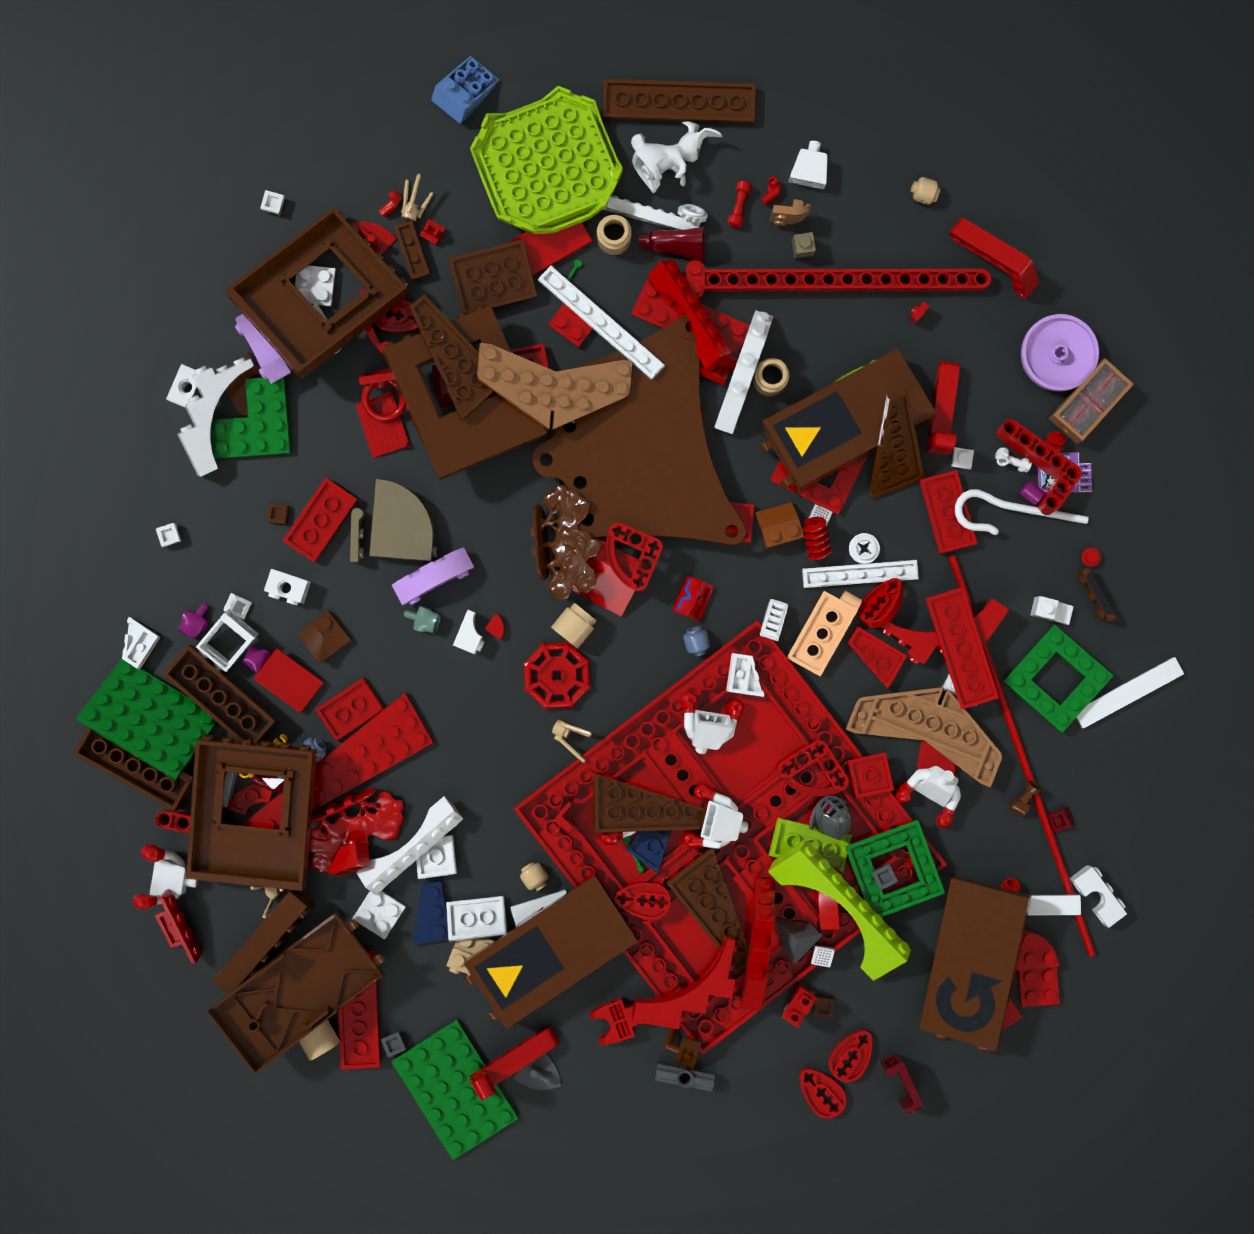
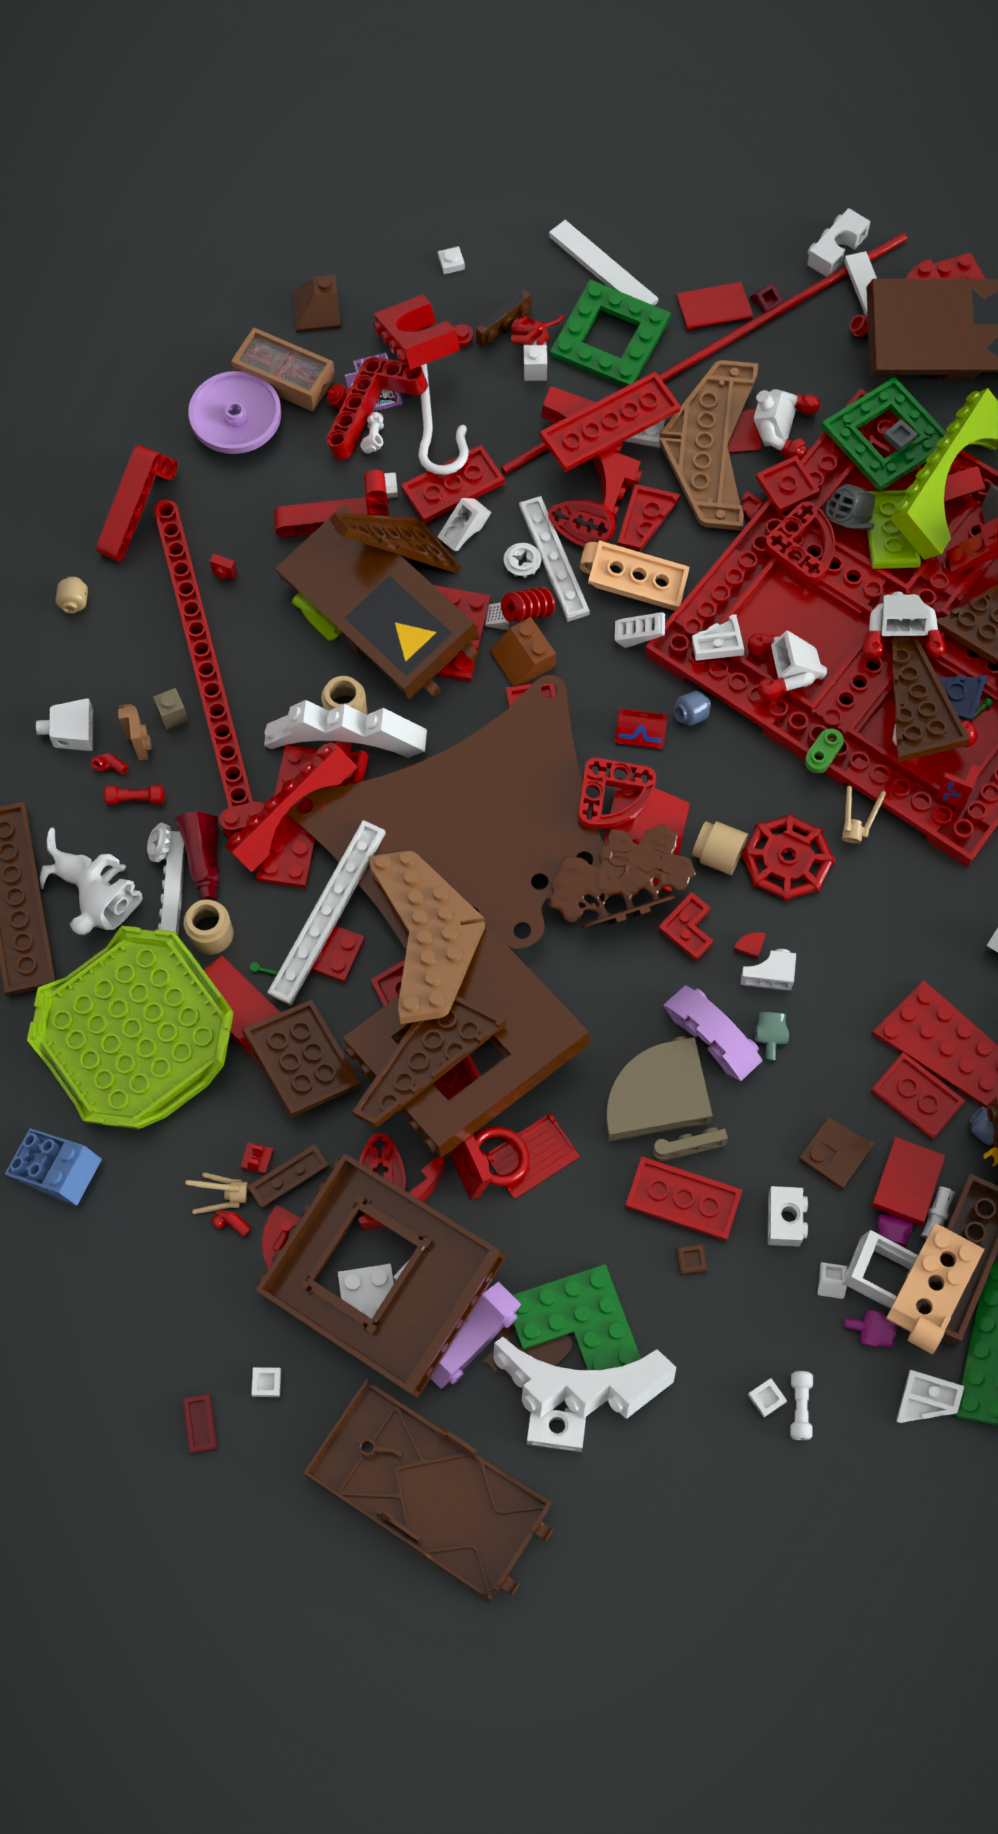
camera: 105 degrees left, 20 degrees down
reddish brown leg [1008,781,1042,817] -> none
magenta beam [1019,480,1045,505] -> none
none -> dark red tile [182,1393,218,1454]
none -> reddish brown slope [293,274,341,332]
none -> reddish brown piece [304,1379,554,1602]
none -> red arch [373,294,460,370]
none -> white plate [438,246,465,274]
none -> white arch [438,498,491,551]
none -> red piece [511,315,564,345]
none -> red plate [658,892,713,961]
none -> red piece [676,282,753,331]
none -> red tile [741,490,765,522]
none -> white piece [790,1371,813,1440]
none -> bright green plate [805,729,844,773]
none -> light nougat hinge [886,1223,984,1355]
none -> white pin [921,1187,955,1239]

